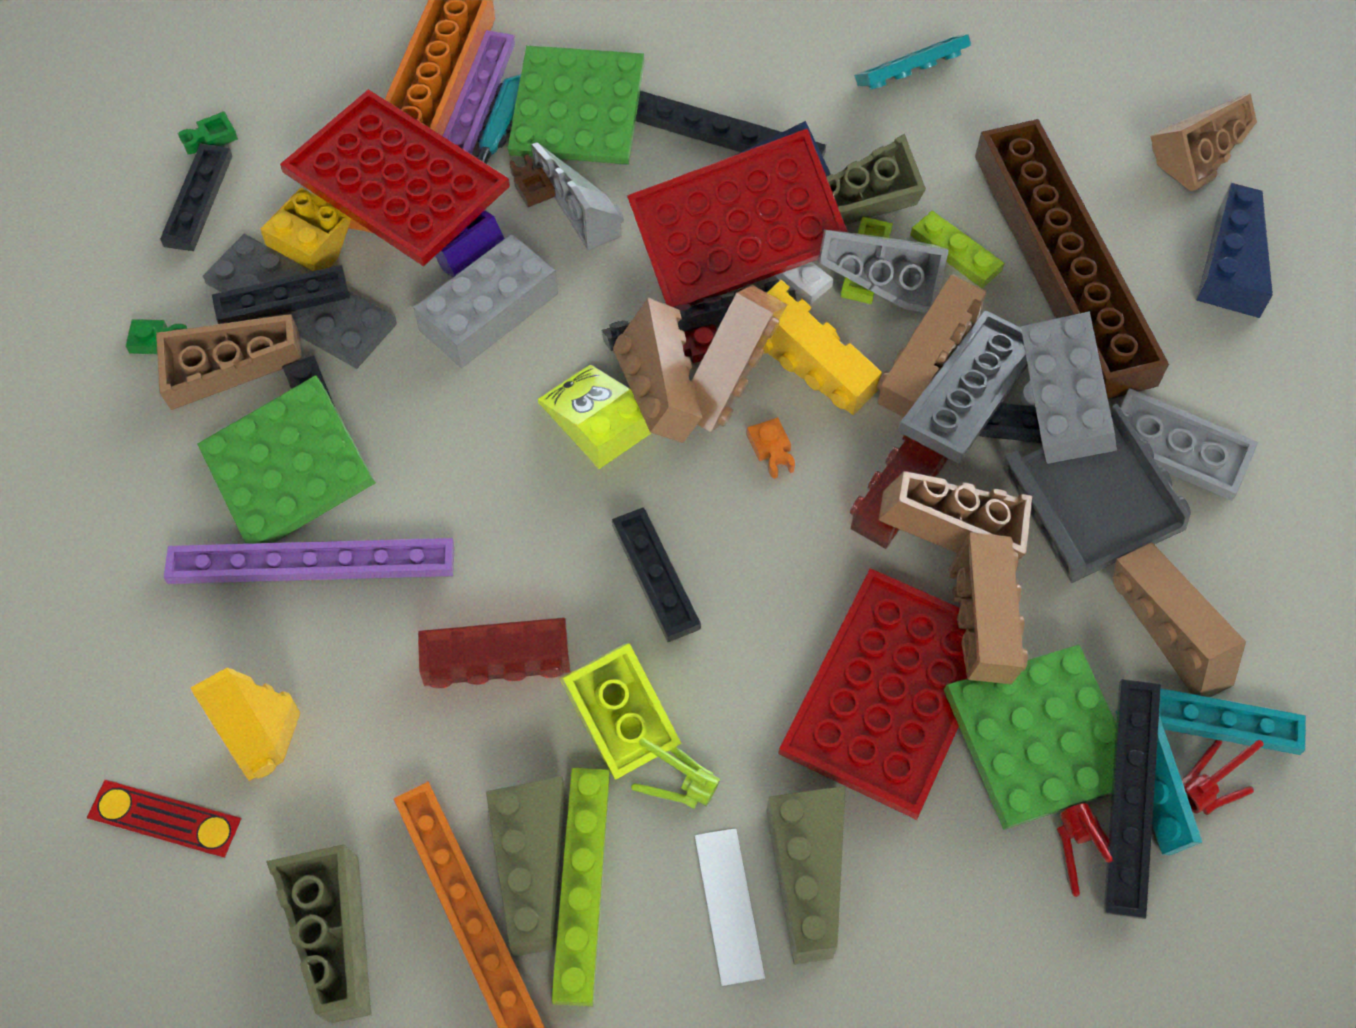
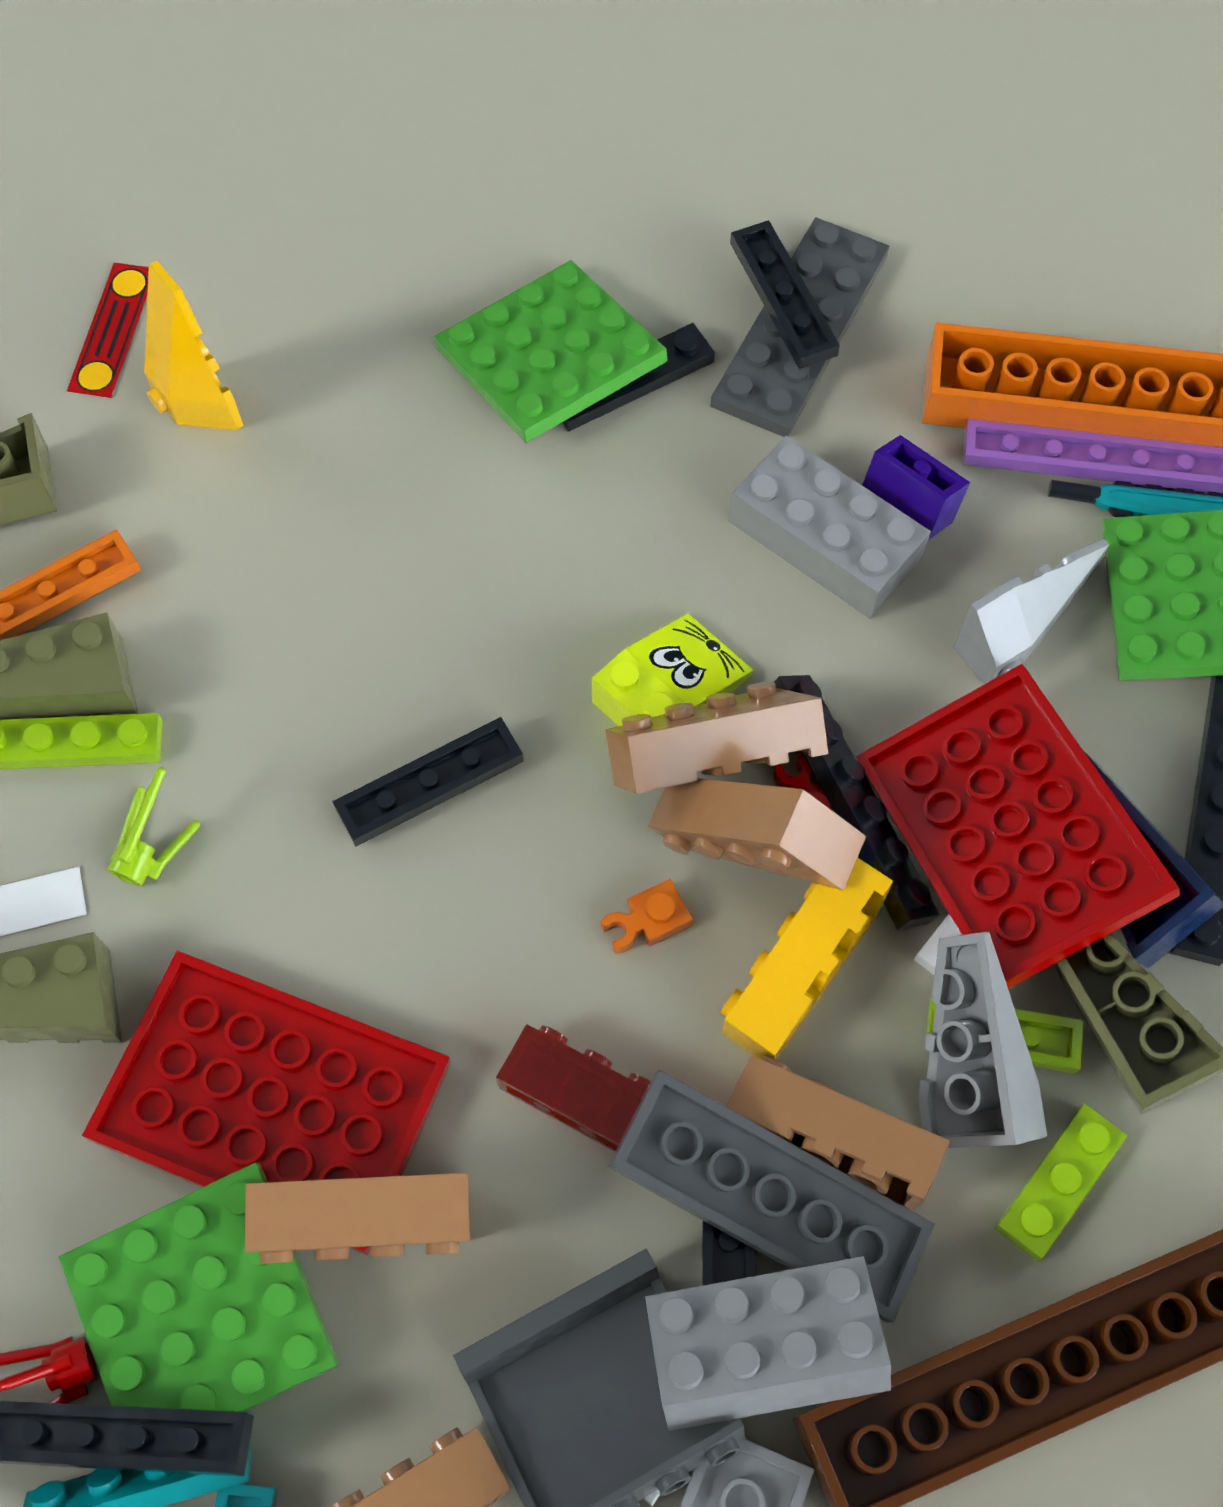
camera: 85 degrees right, 5 degrees up
green plate [126,319,187,354] -> none
medium nougat wedge [156,314,302,410] -> none
black plate [160,144,233,251] -> none
medium lavender plate [164,538,454,584] -> none
green plate [178,111,238,155] -> none
yellow slope [260,187,351,271] -> none
red plate [280,89,510,267] -> none
clear red brick [418,617,571,688] -> none
reddish brown plate [509,155,556,207] -> none
neon yellow slope [559,643,682,780] -> none
medium nougat wedge [879,471,1032,560] -> none

